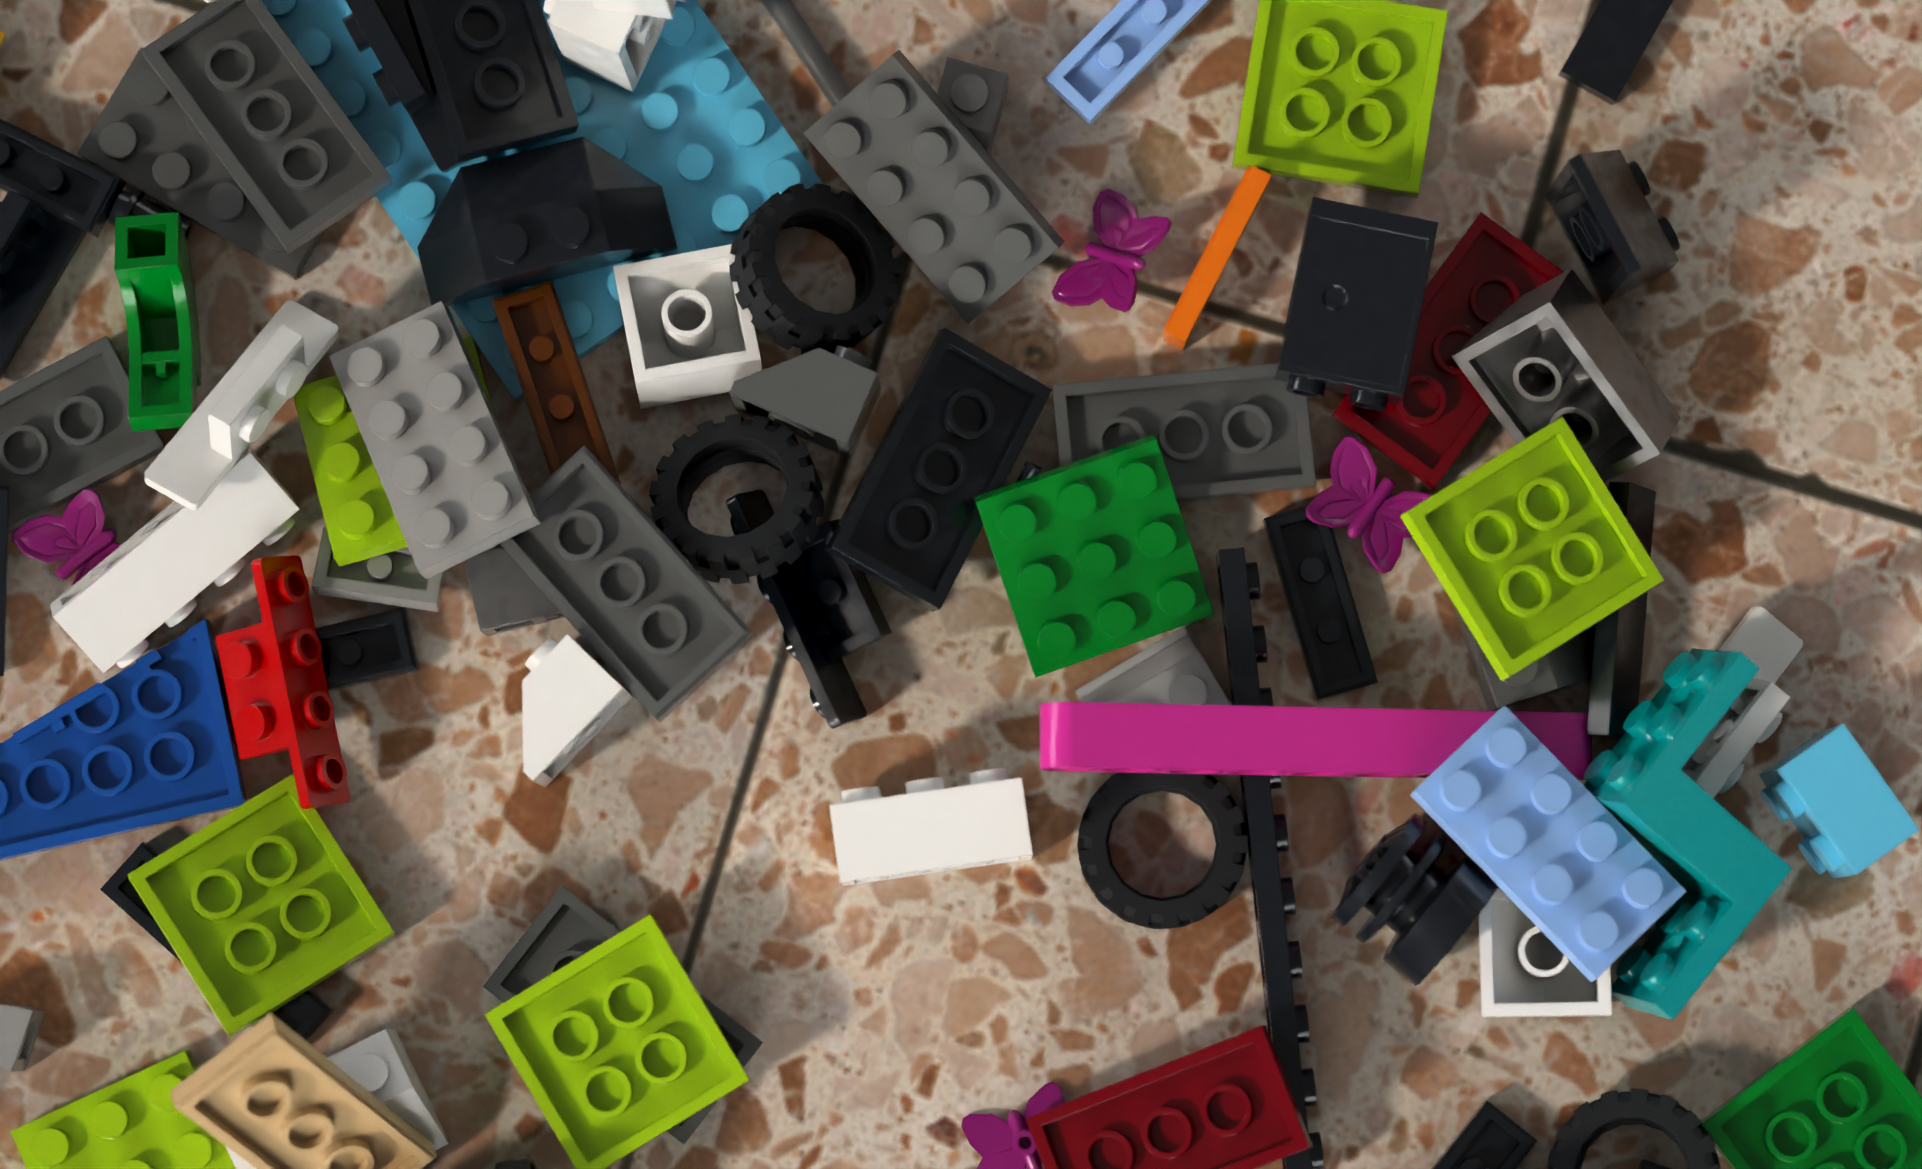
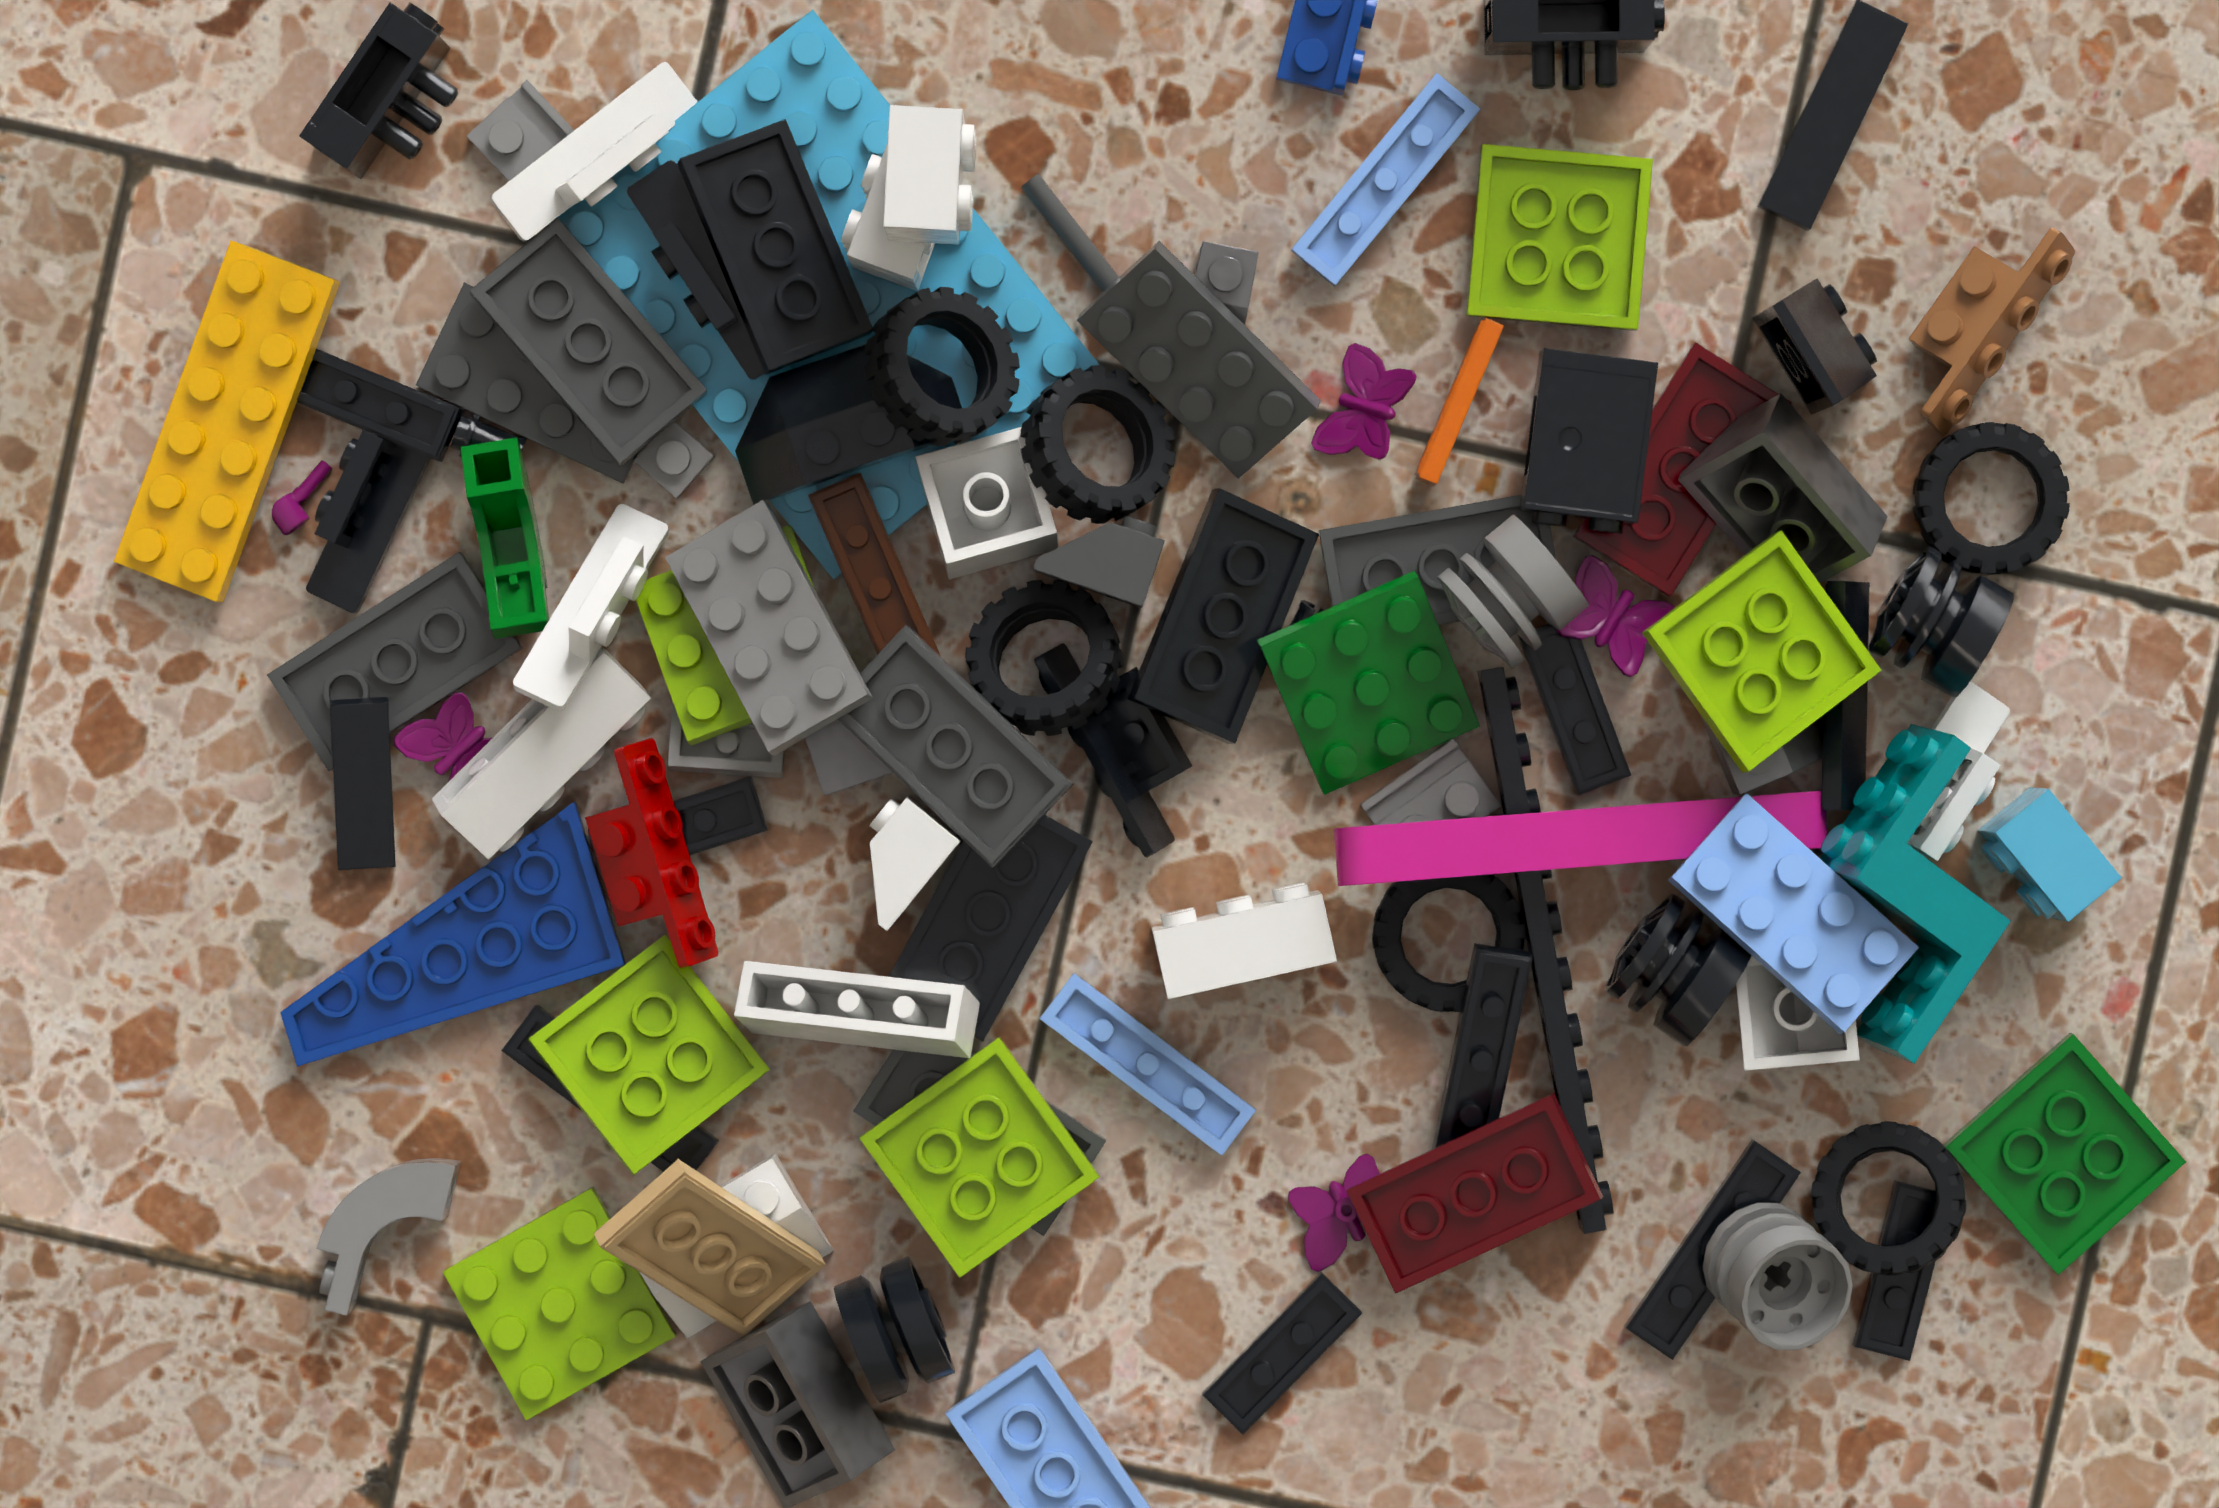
camera: 10 degrees left, 5 degrees up
none -> light grey plate [633,421,715,499]
none -> white brick [734,961,980,1058]
none -> black tyre [864,287,1020,446]
none -> black plate [889,815,1093,1041]
none -> light blue plate [1040,973,1256,1156]
none -> black tile [1432,943,1533,1149]
none -> light grey wheel [1436,514,1589,669]
none -> black wheel [1869,546,2014,698]
none -> medium nougat bracket [1909,227,2075,435]
none -> black tyre [1913,422,2070,575]

